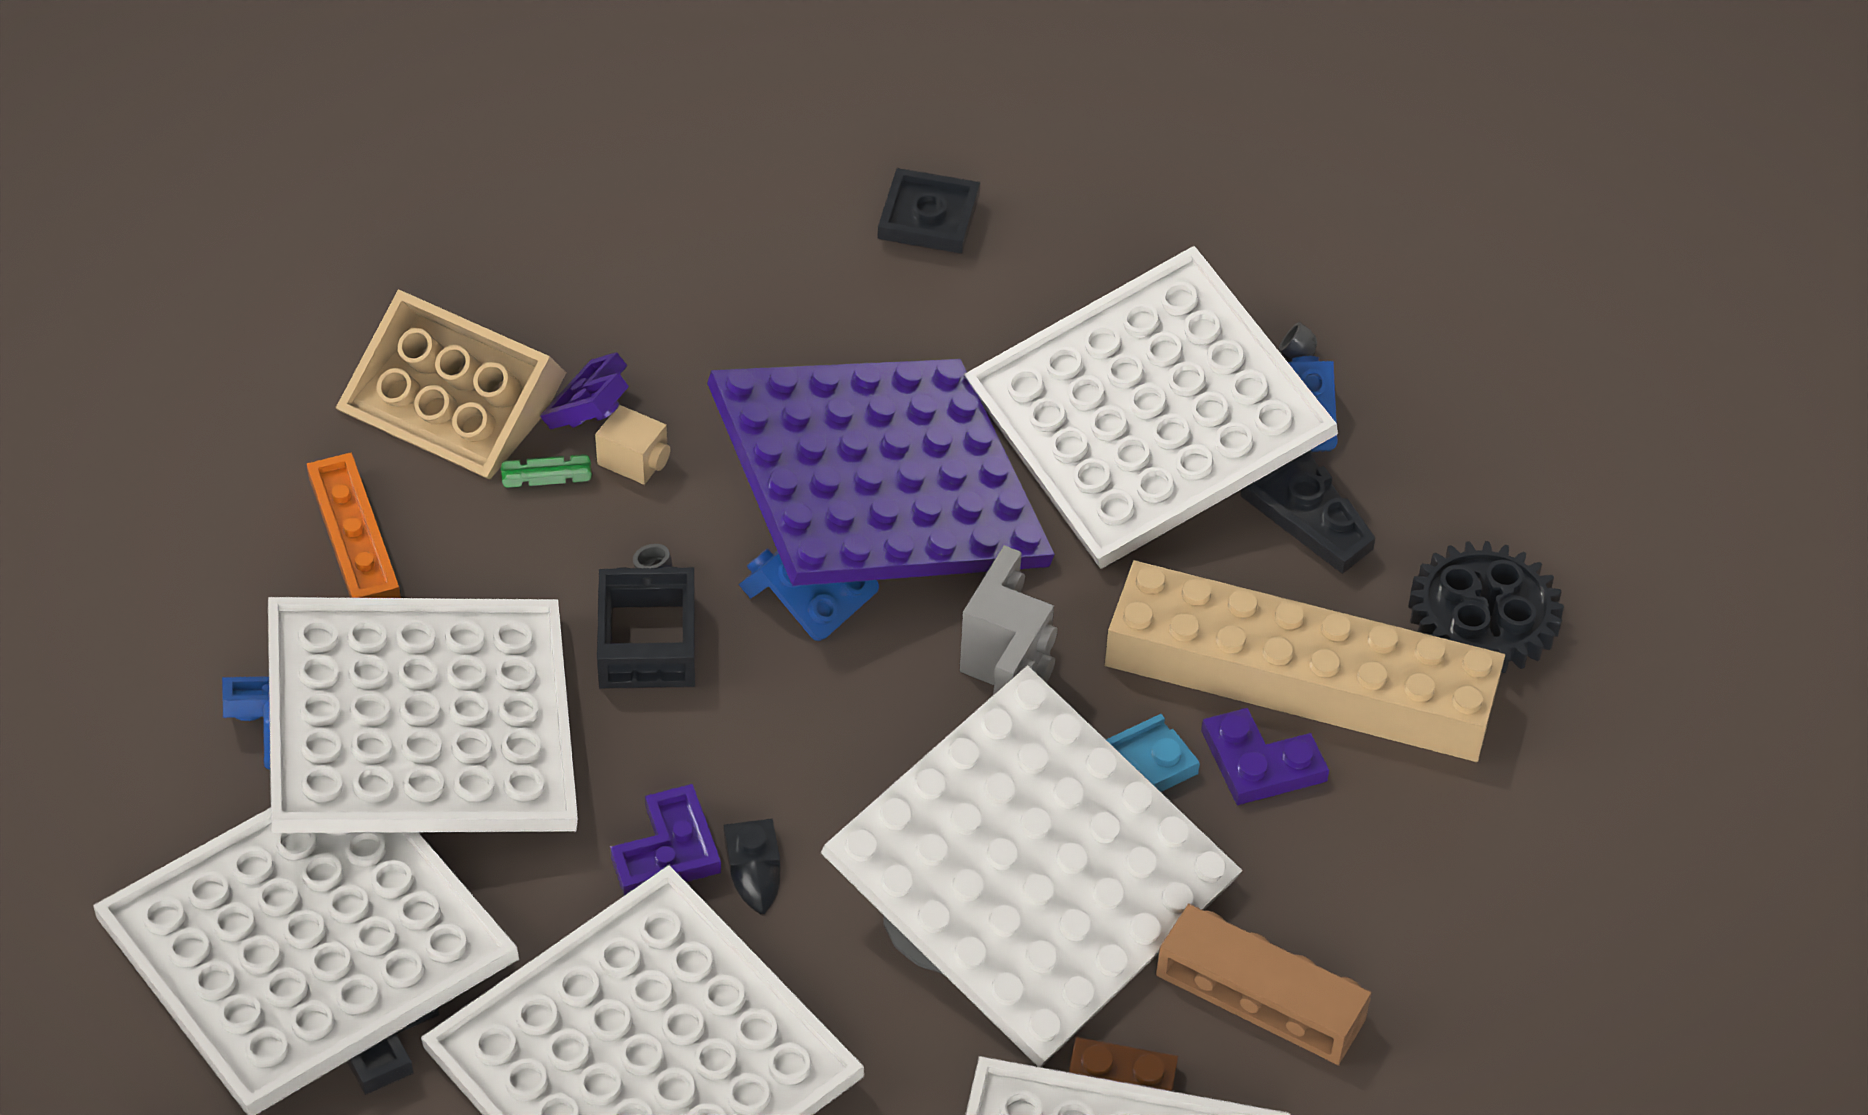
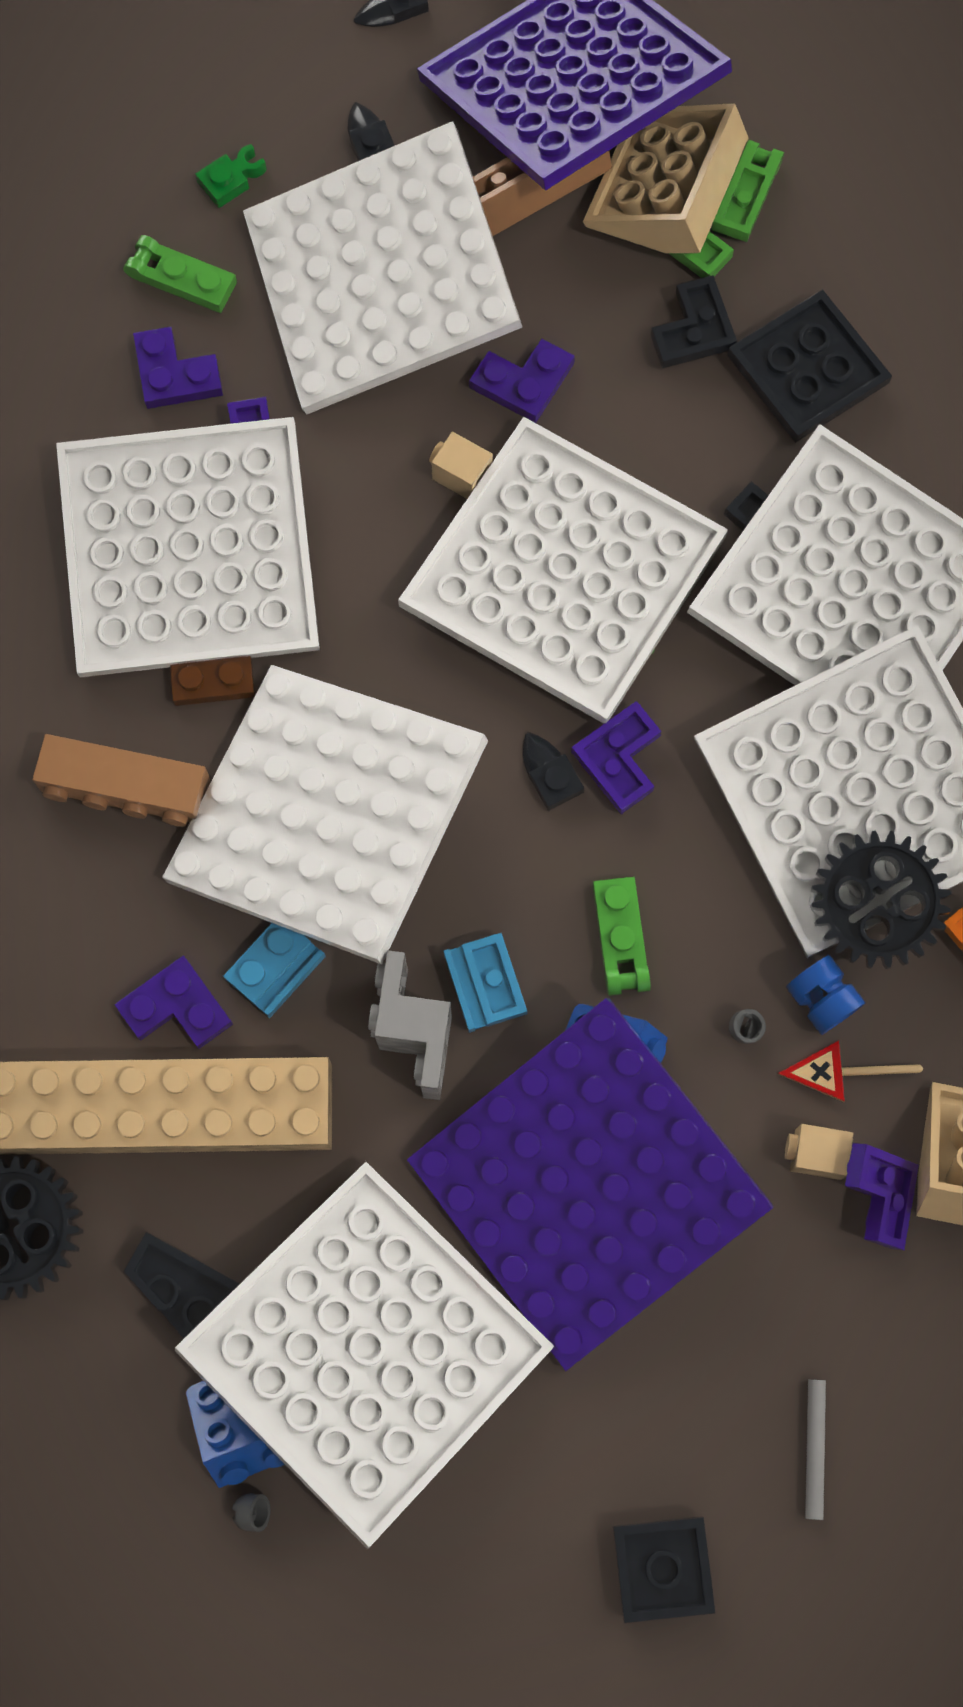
camera: 165 degrees right, 25 degrees up
axle [501,454,592,488] -> none
black window [597,566,695,689] -> none
none -> dark azure plate [443,933,527,1033]
none -> bright green plate [593,876,651,996]
none -> piece [778,1040,923,1103]
none -> blue wheel [786,955,866,1035]
none -> light grey bar [805,1379,826,1520]
none -> black gear [810,830,952,969]

